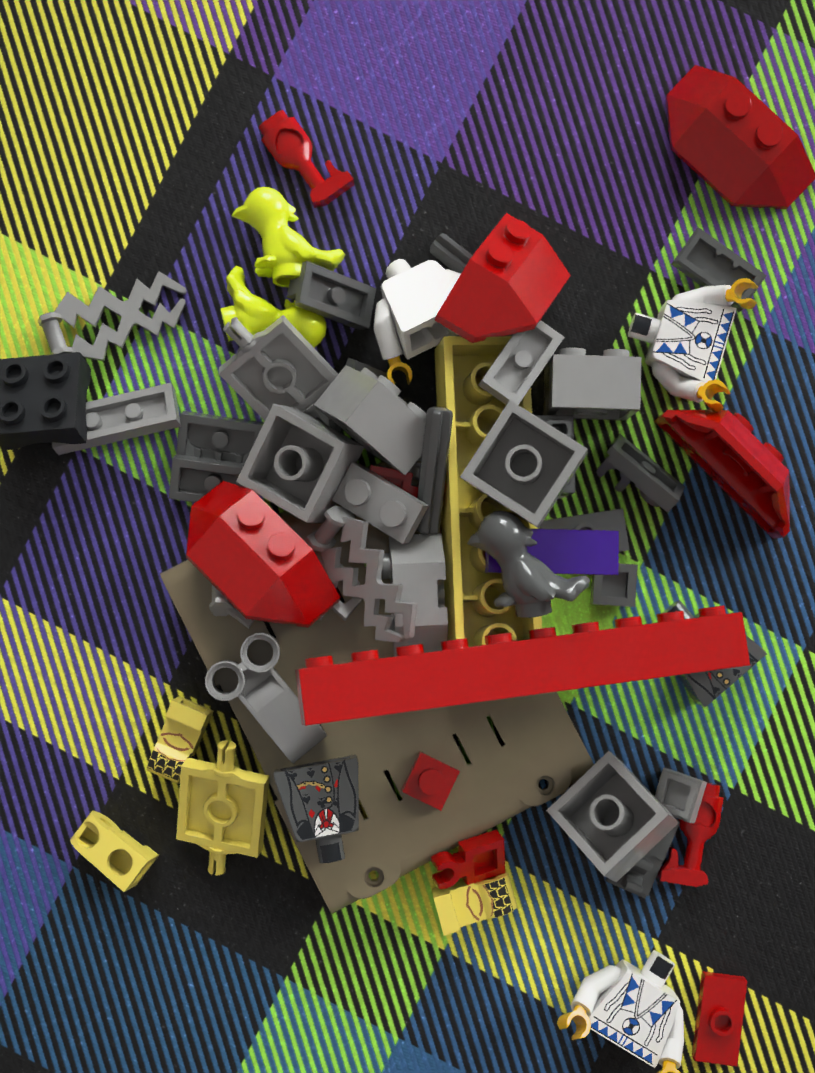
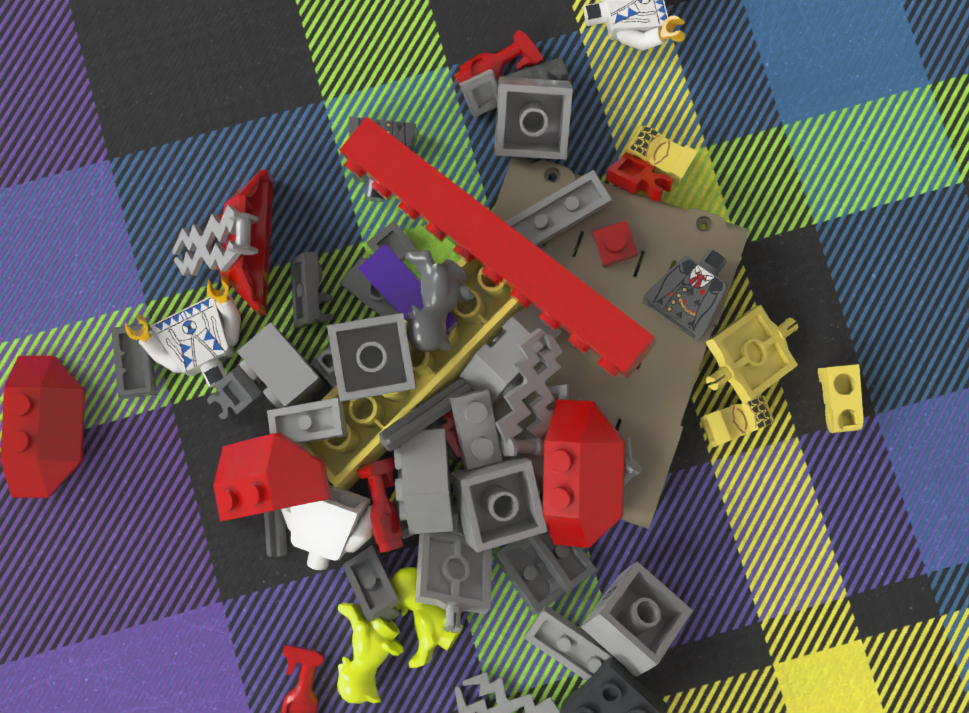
camera: 135 degrees left, 5 degrees down
light grey piece [205,632,328,764] -> none
none -> light grey piece [172,205,259,277]
none -> dark grey plate [207,365,263,419]
none -> red piece [357,457,403,553]
none -> light grey plate [505,170,612,247]
none -> light grey brick [581,561,693,677]

